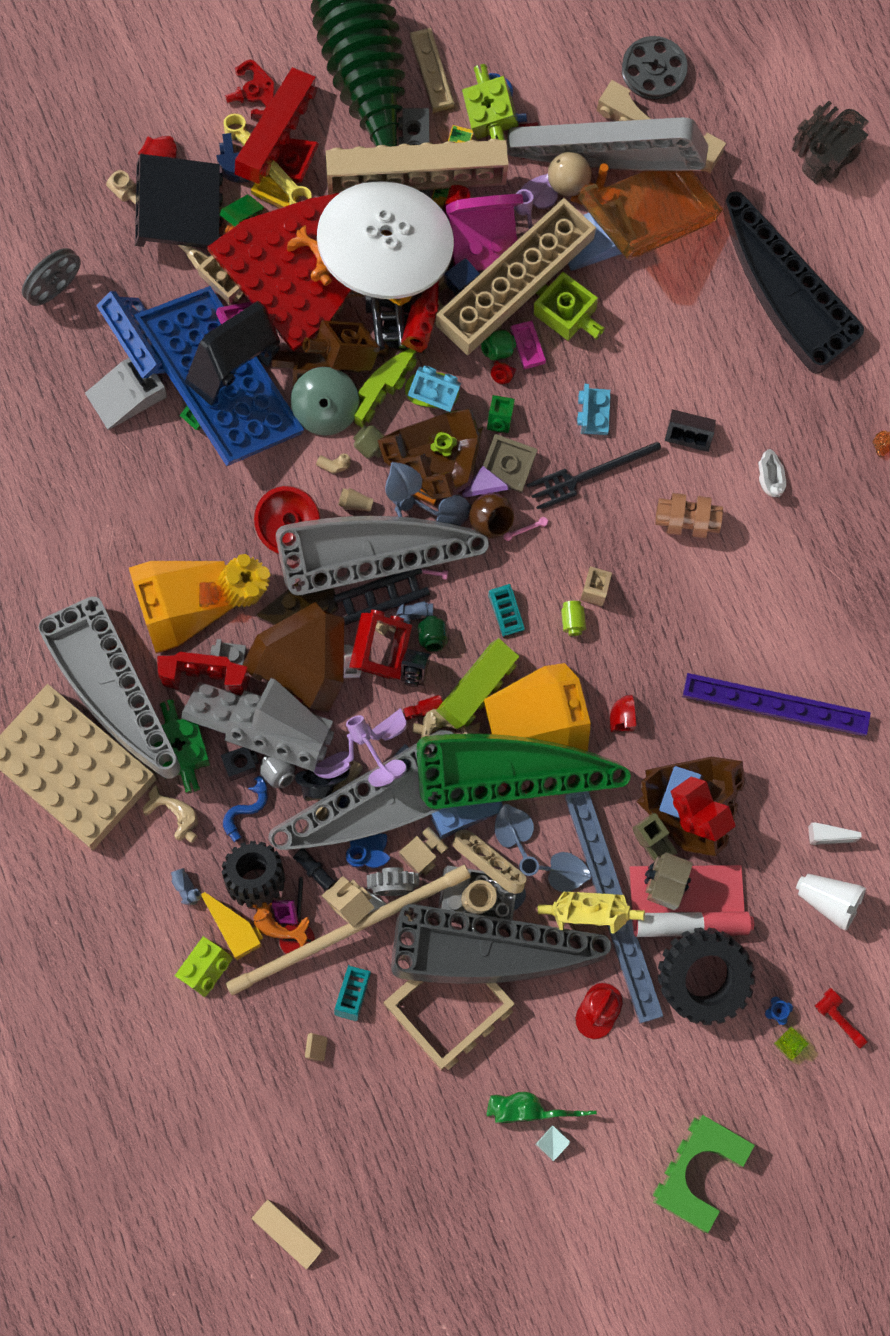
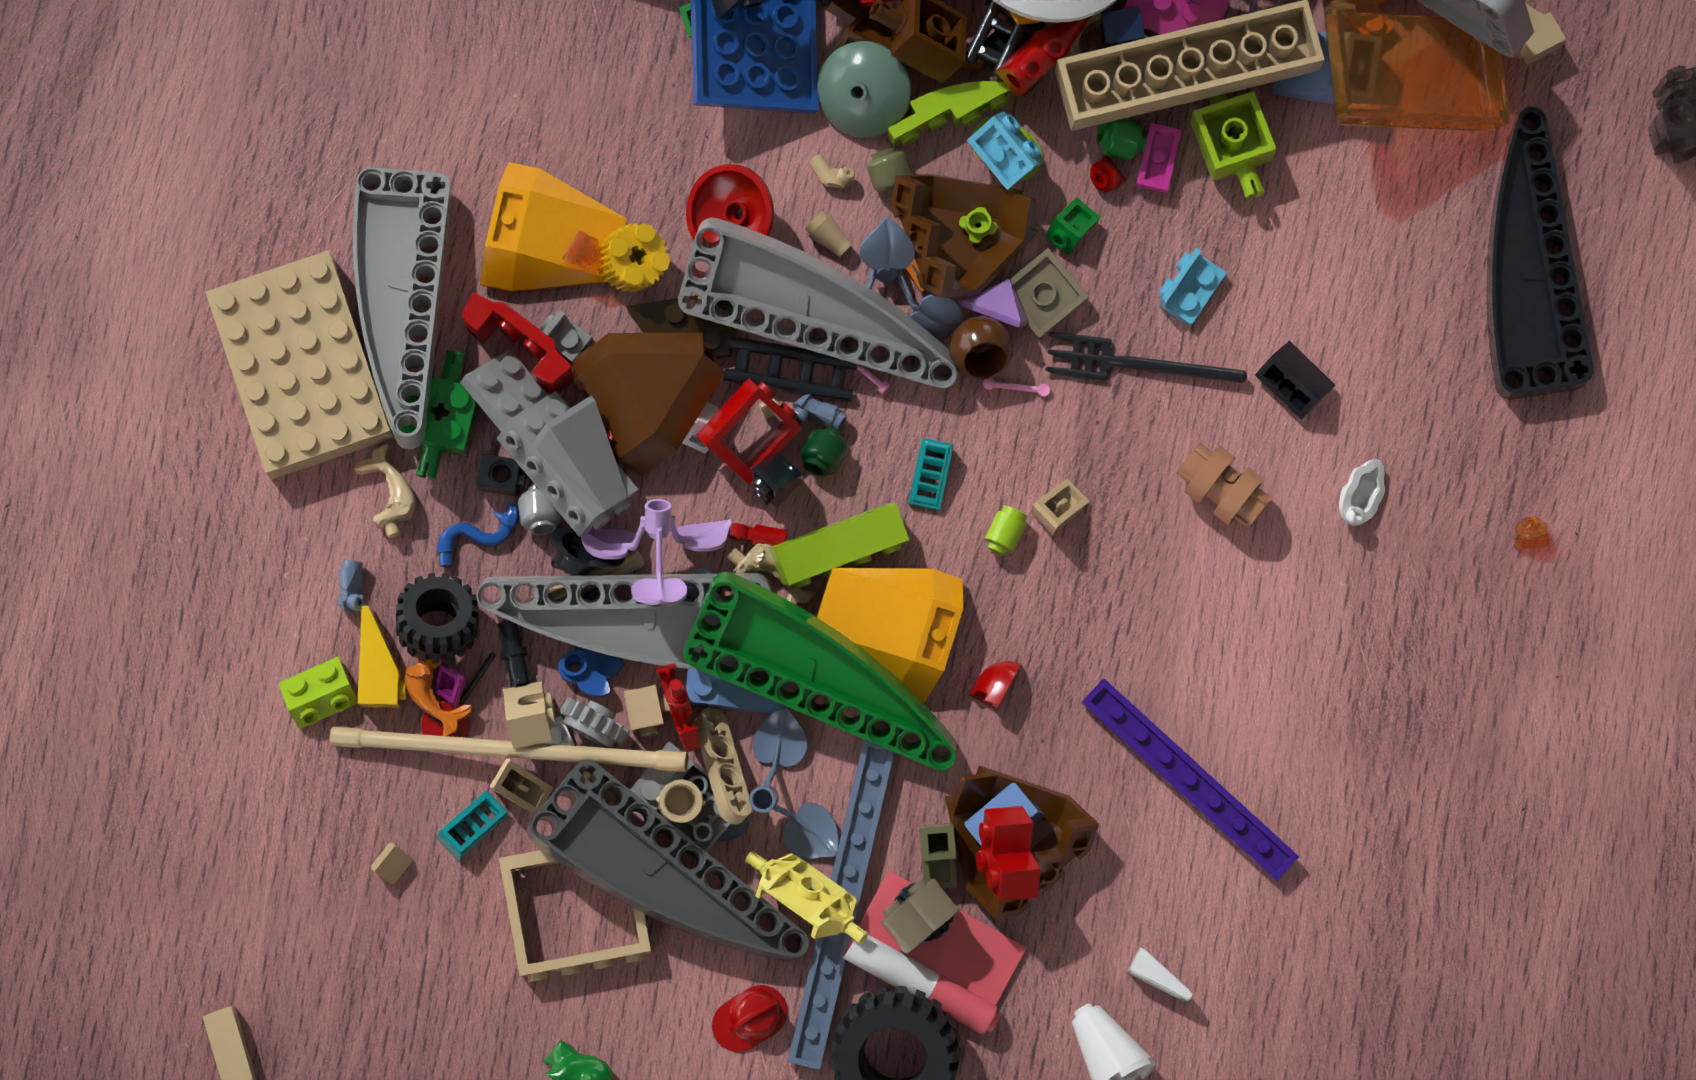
camera: 35 degrees right, 5 degrees up
none -> tan slope [489,758,553,815]
none -> red piece [656,663,701,753]

